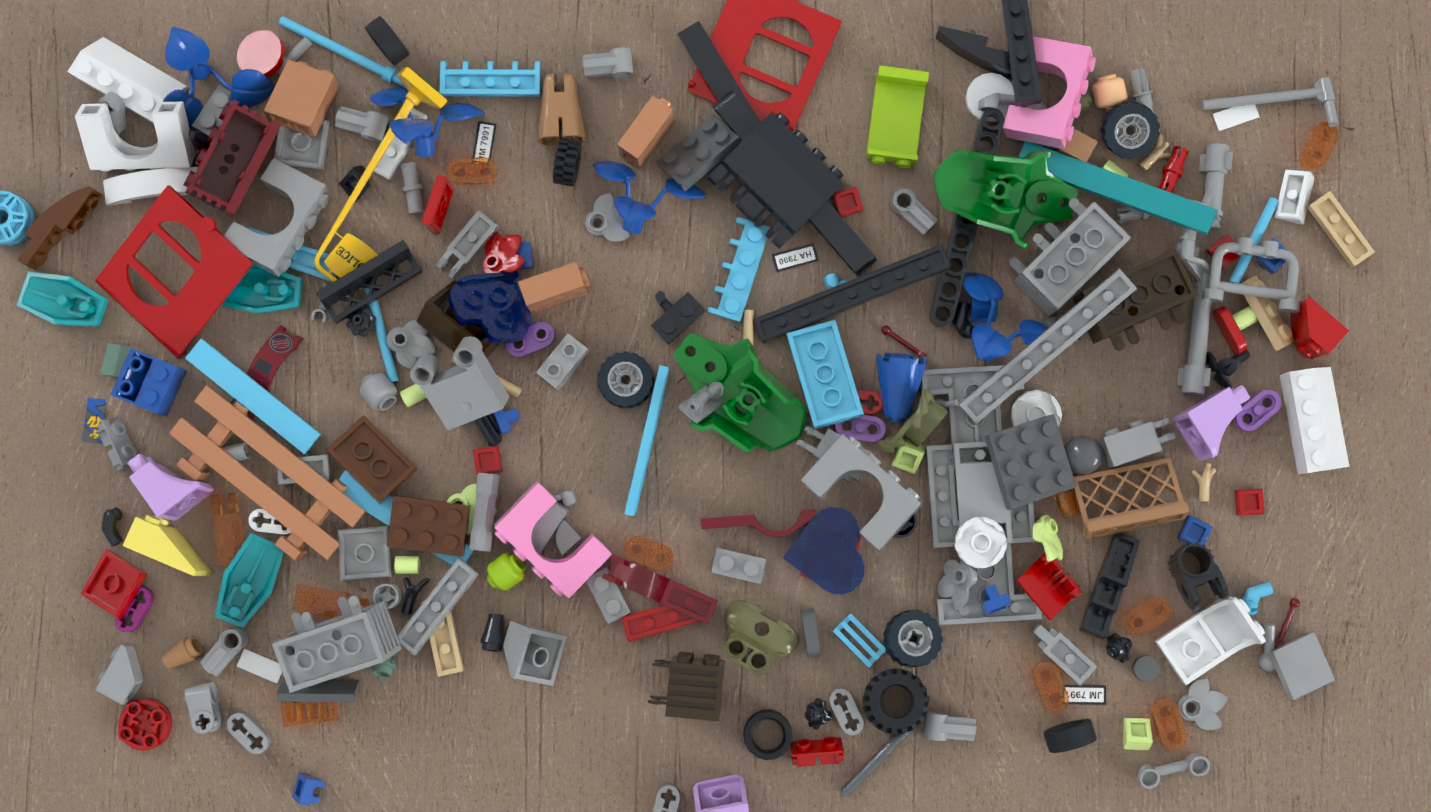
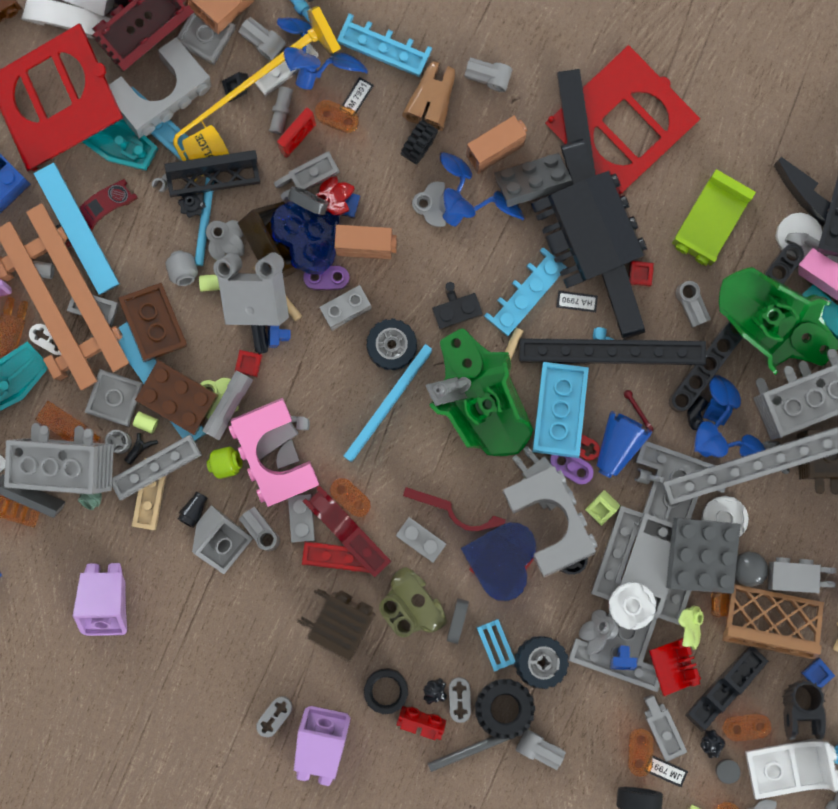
camera: 20 degrees right, 0 degrees up
olive piece [877,389,948,453] -> none
none -> lavender hips [73,563,127,636]
none -> light grey piece [239,507,280,551]
none -> dark grey beam [288,186,329,215]

